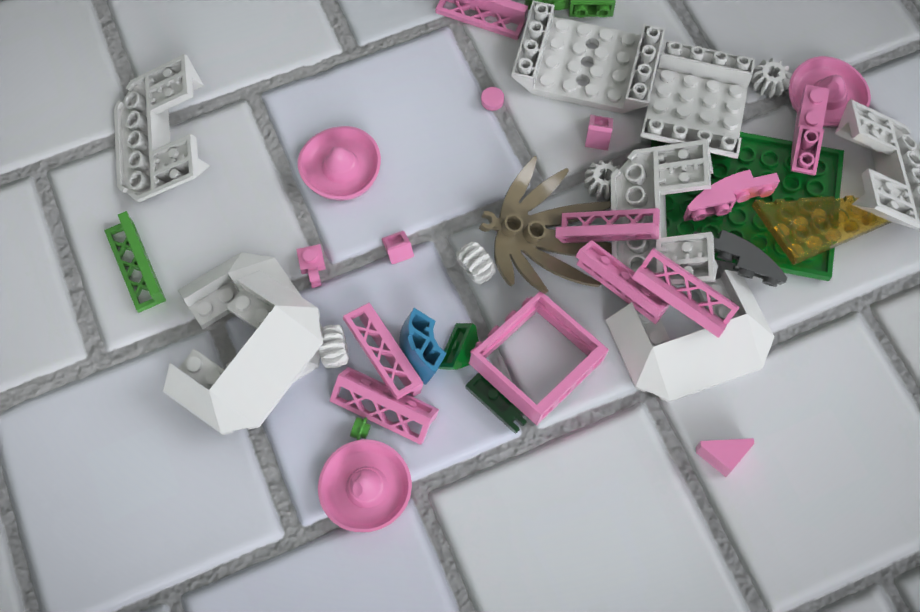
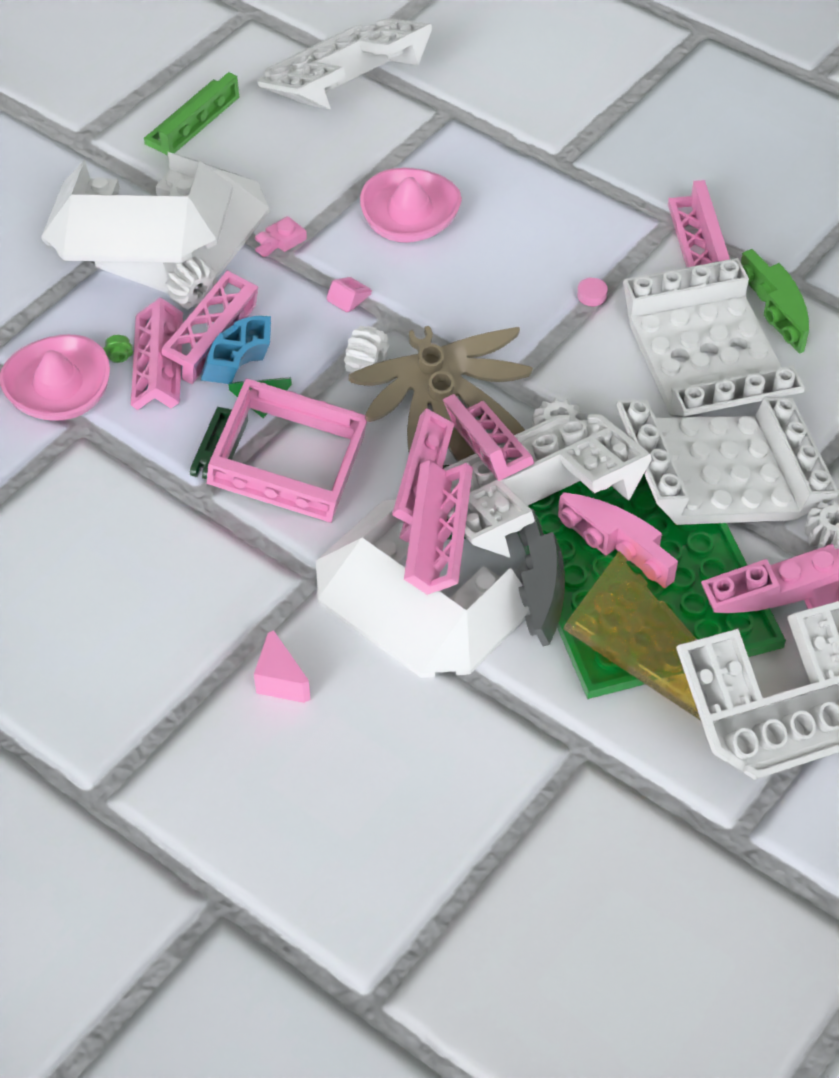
camera: 60 degrees right, 15 degrees down
bright pink slope [585,115,613,151] -> none

